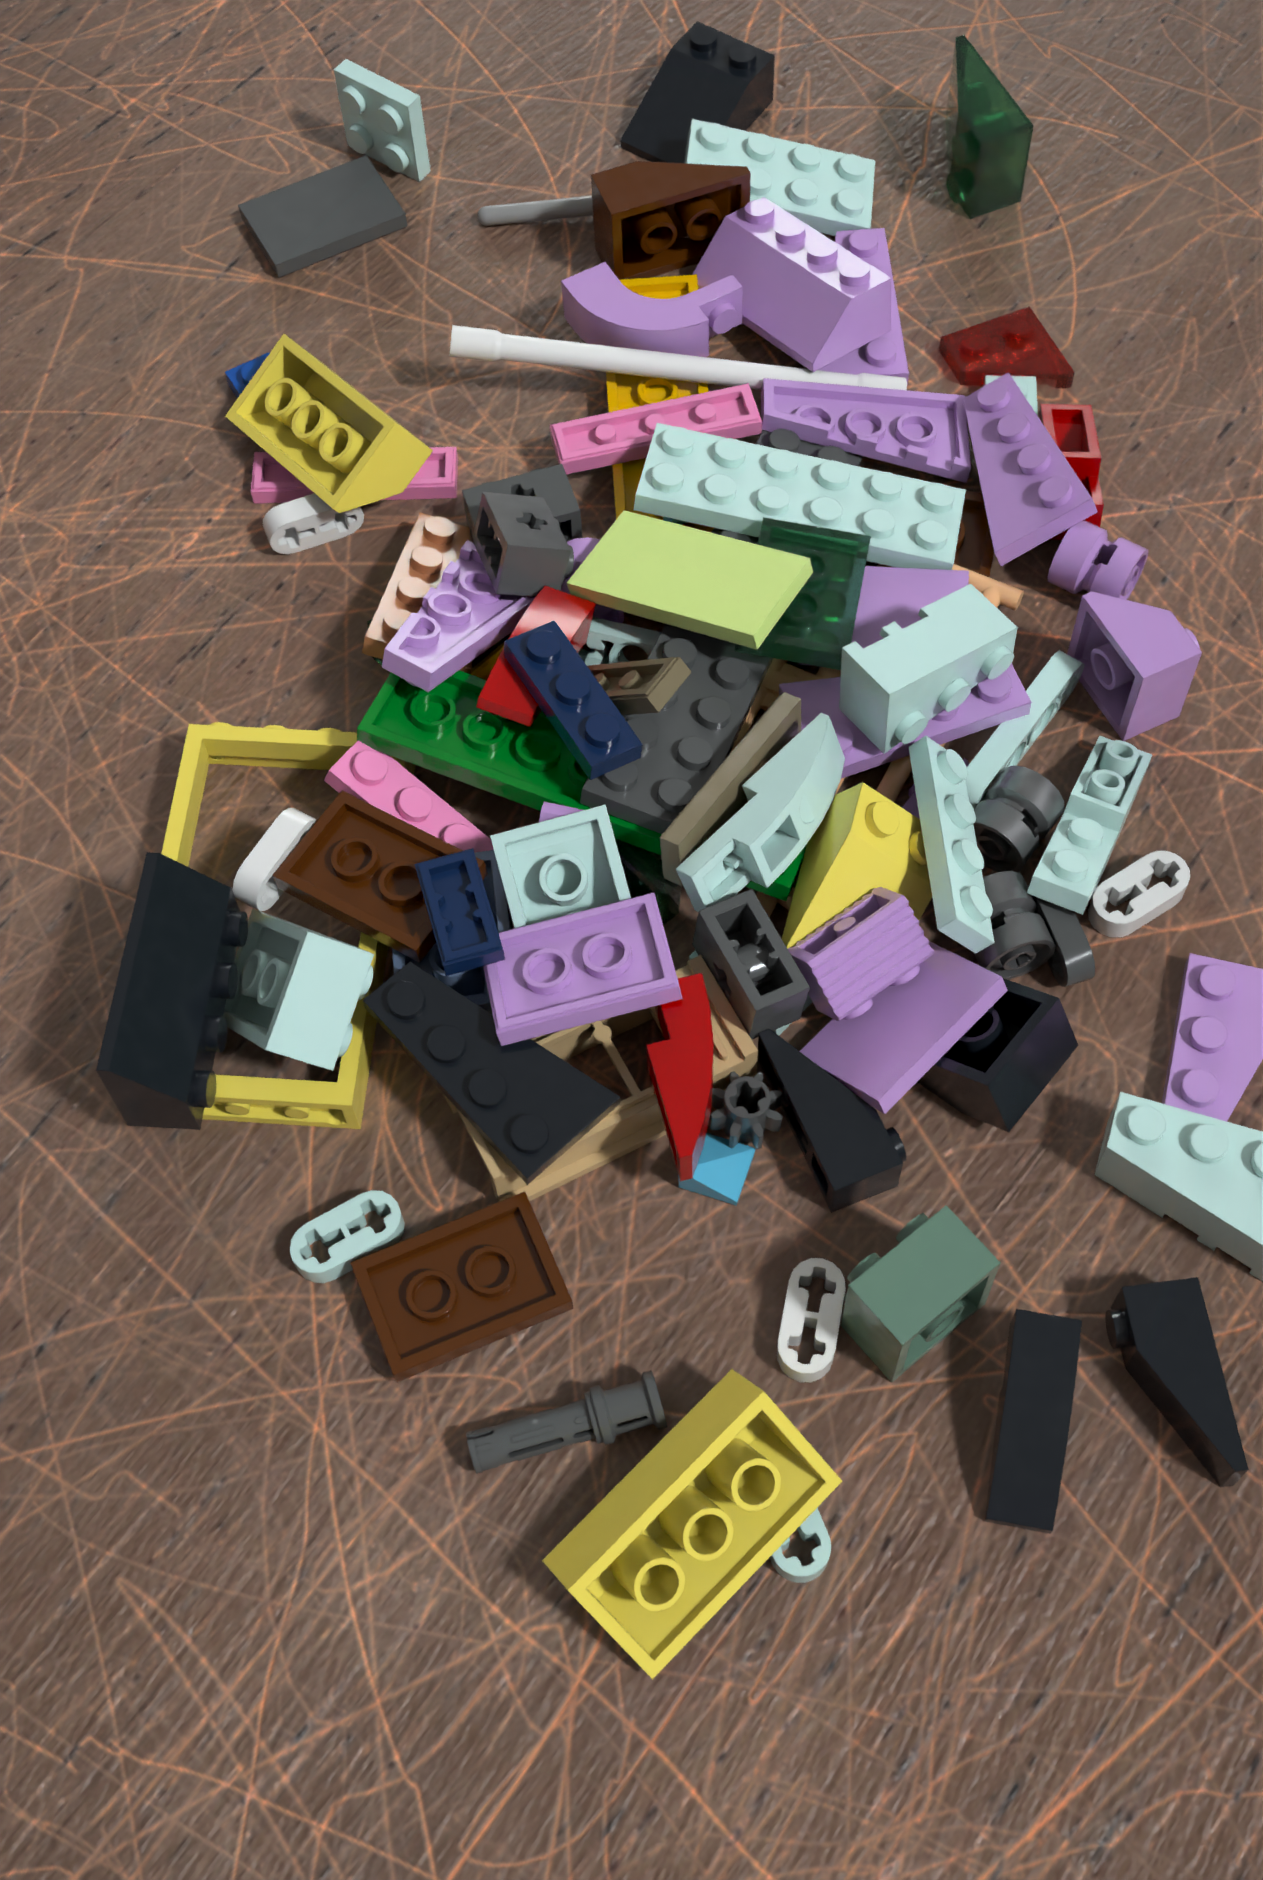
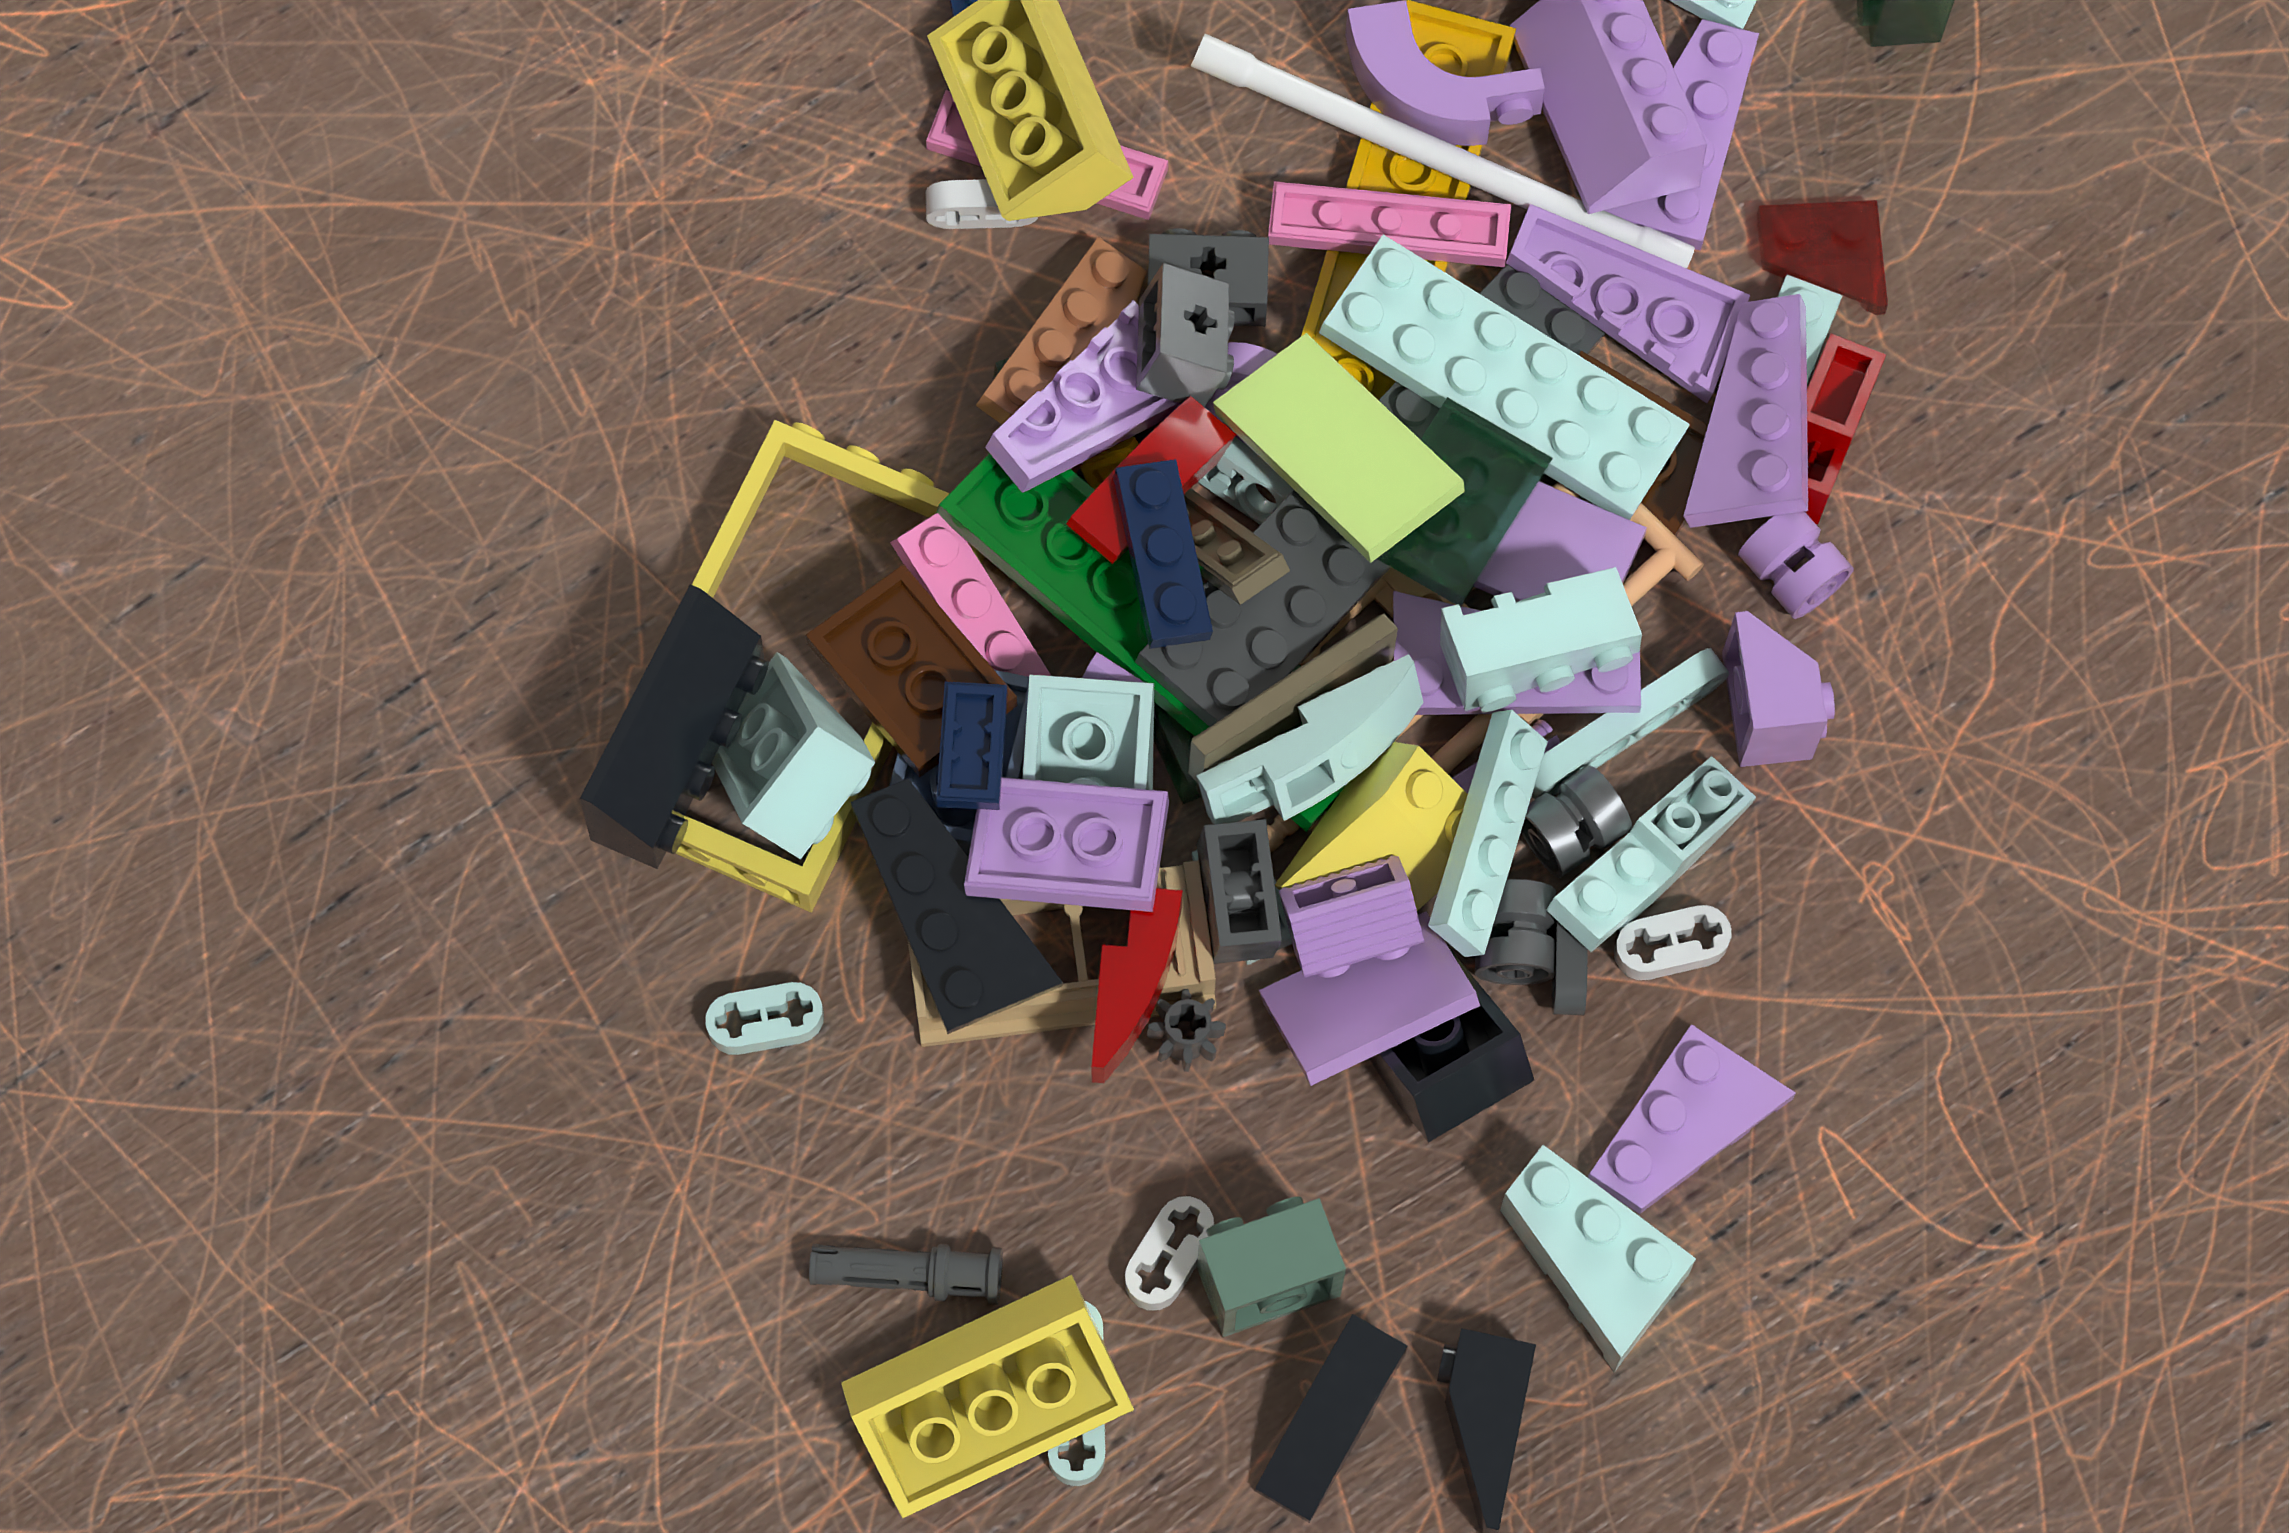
camera: 15 degrees right, 10 degrees up
white beam [232,808,317,911] -> none
reddish brown plate [350,1191,574,1383] -> none
medium azure slope [678,1133,756,1206] -> none
black slope [758,1029,907,1213] -> none

